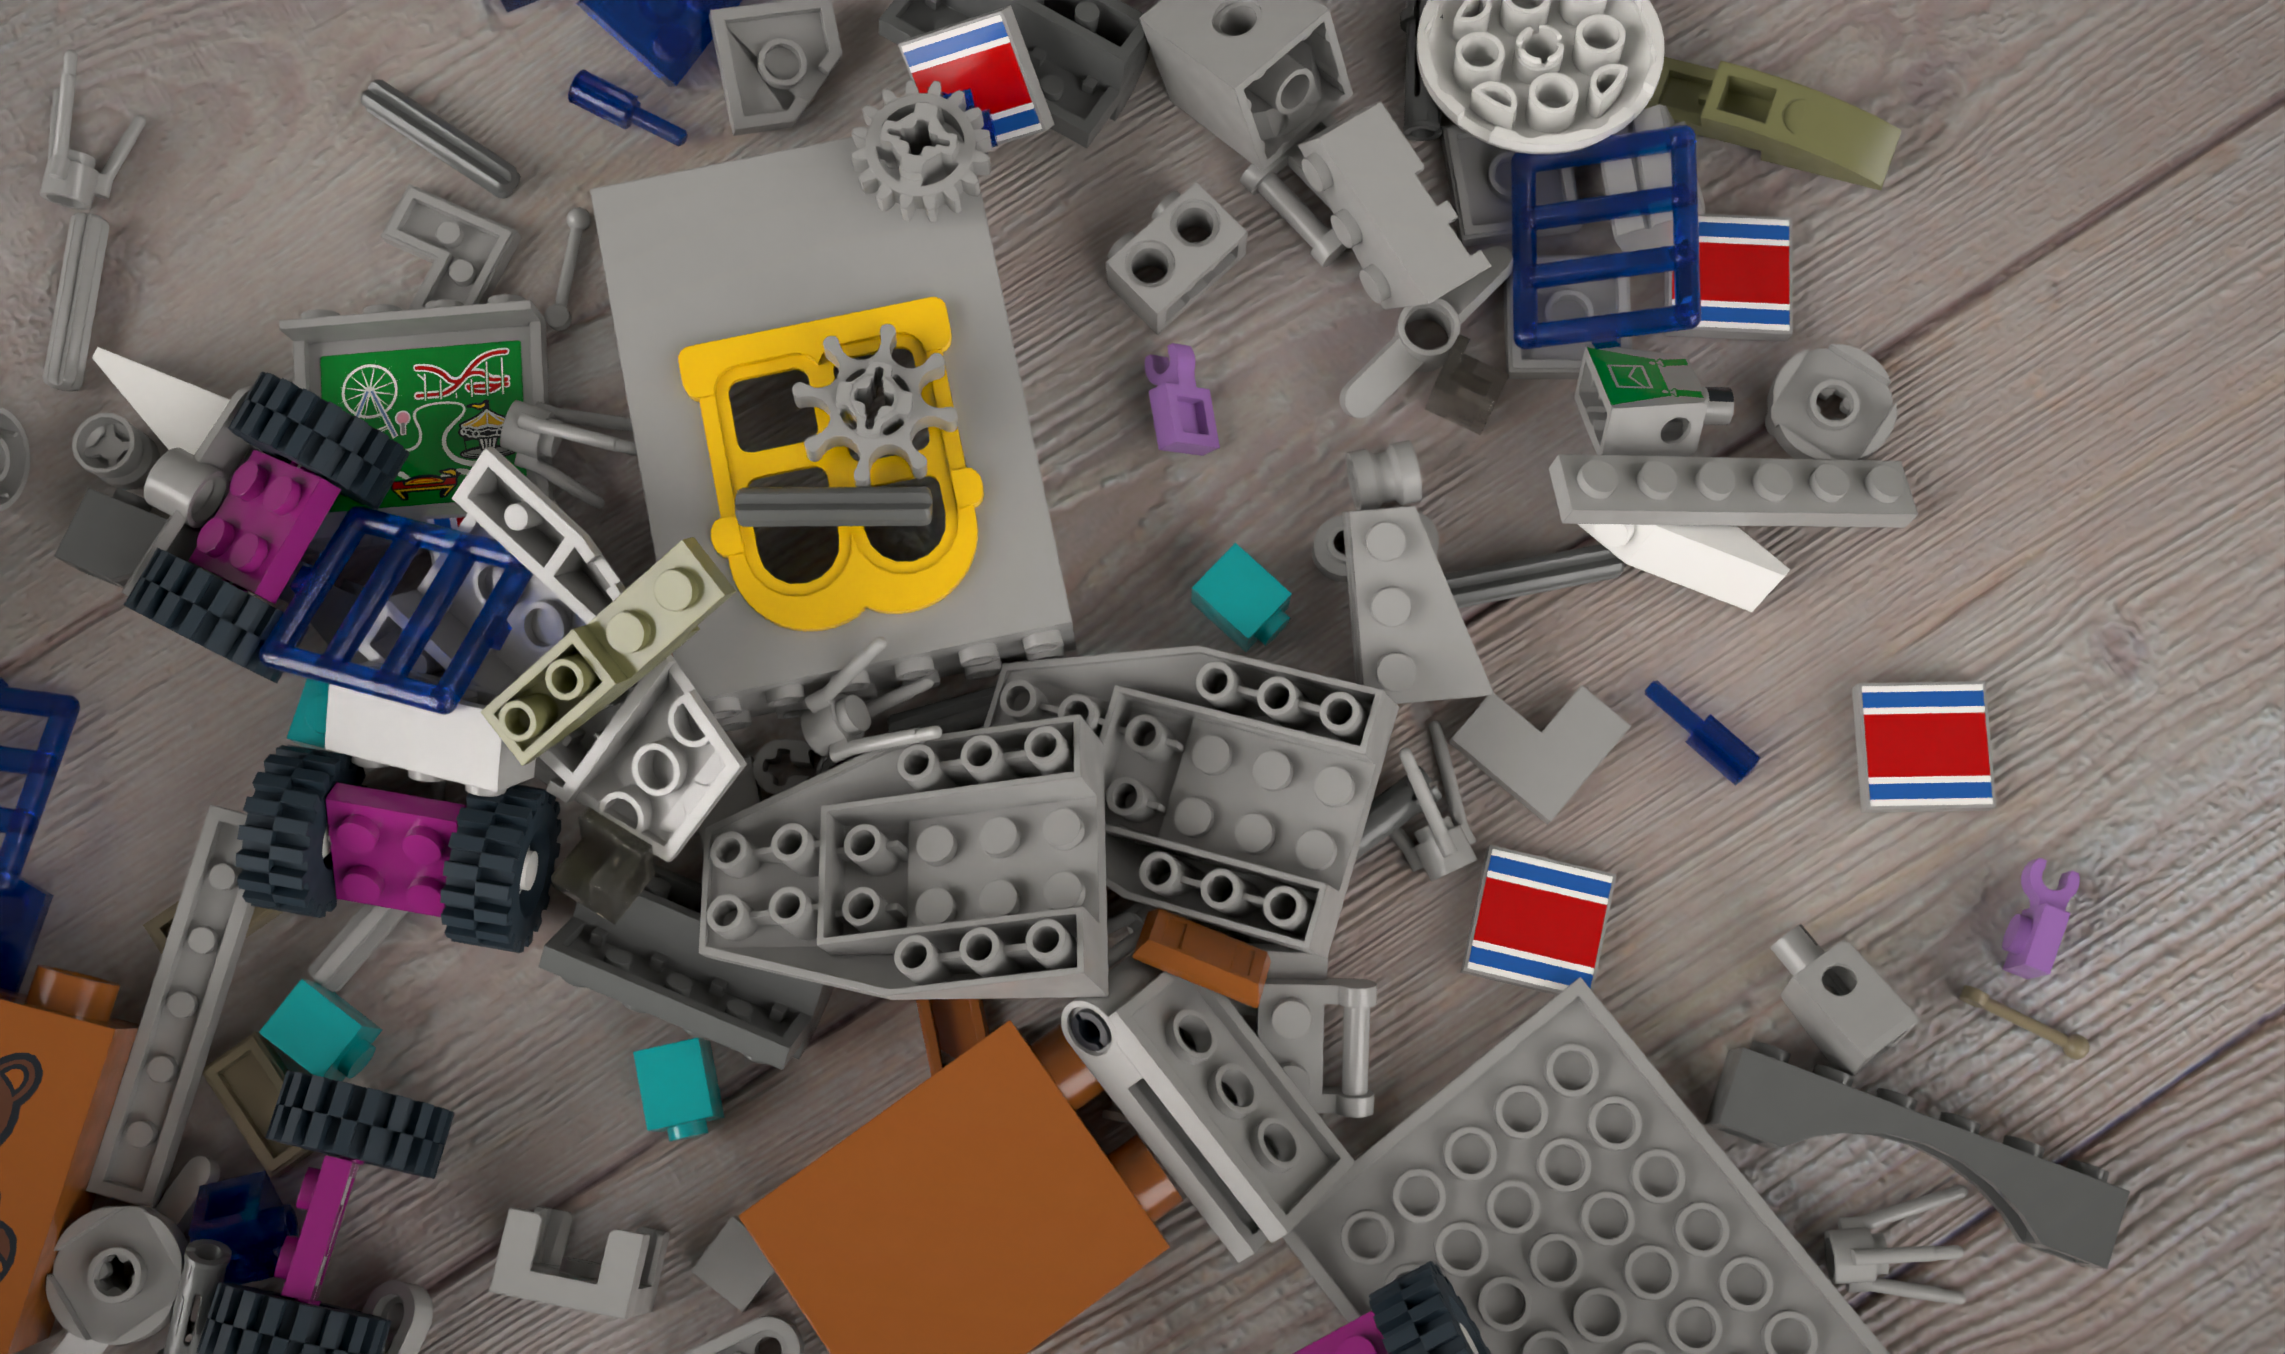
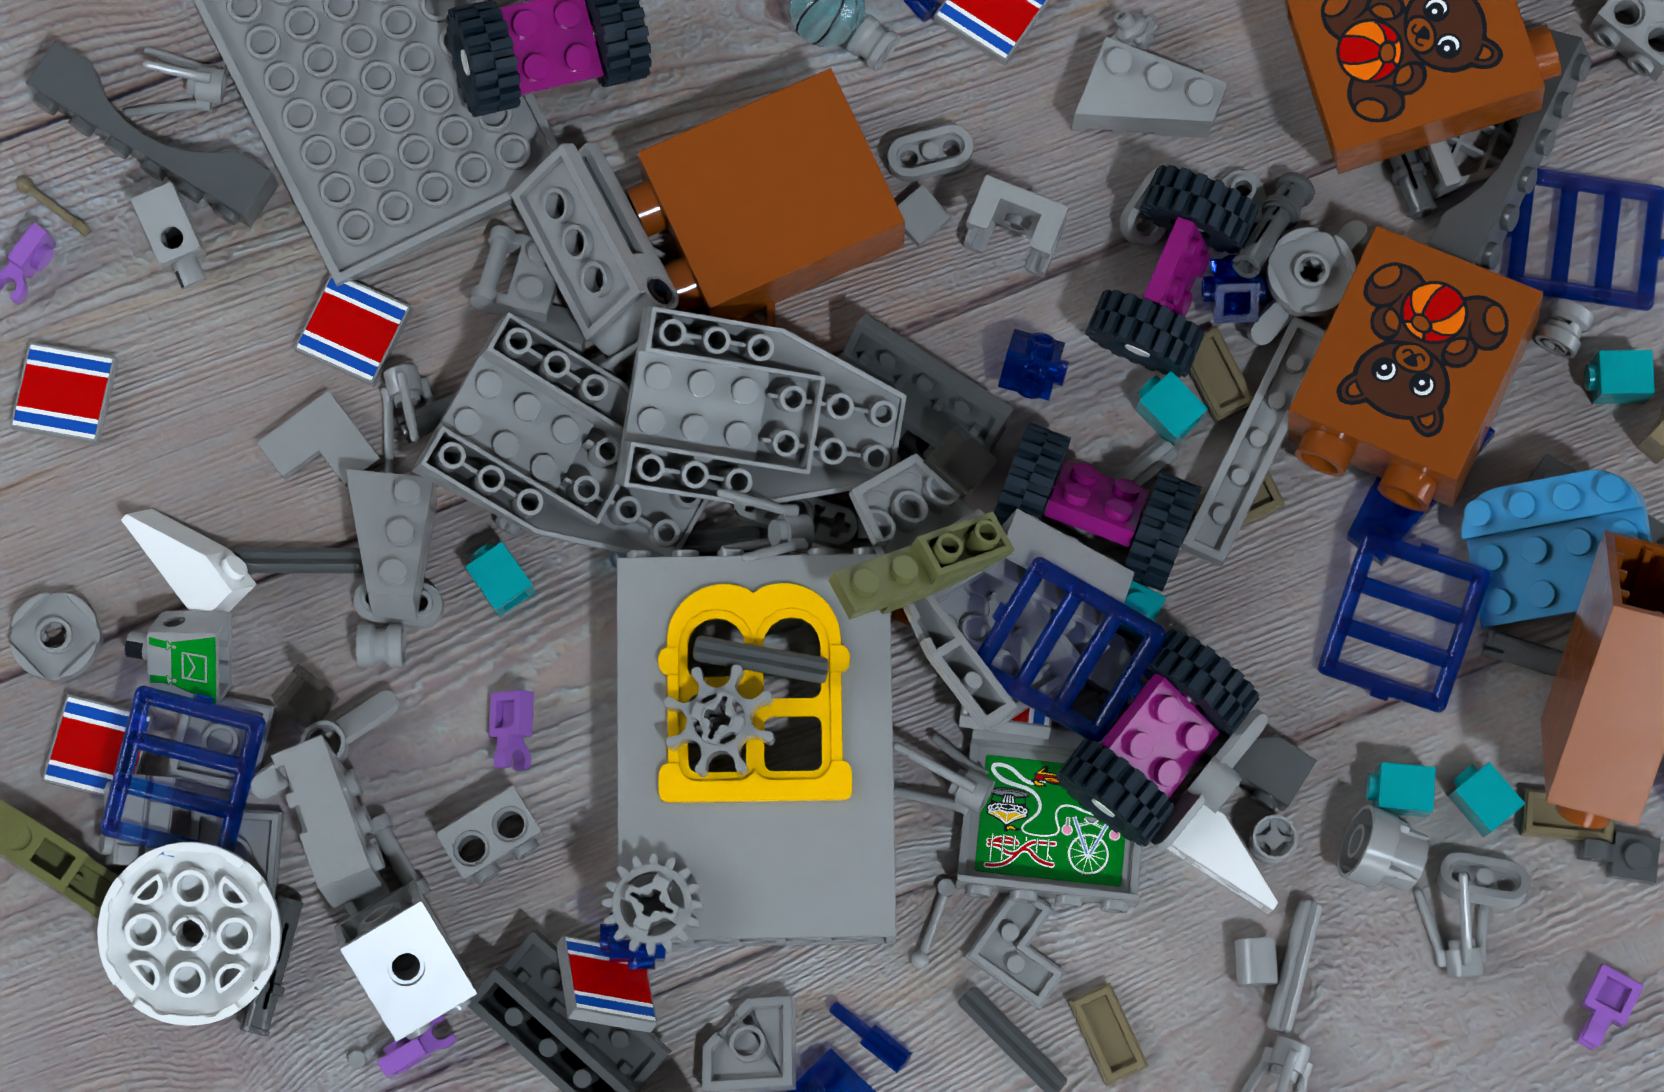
camera: 170 degrees left, 0 degrees up
teal brick [633,1038,725,1142] -> none
dark orange tile [1132,908,1271,1009] -> none
light grey plate [1549,454,1918,528] -> none
clear blue axle [1645,680,1761,786] -> none
none -> clear blue brick [998,329,1069,401]
none -> dark tan tile [1068,983,1149,1086]
none -> light grey beam [1234,937,1278,987]

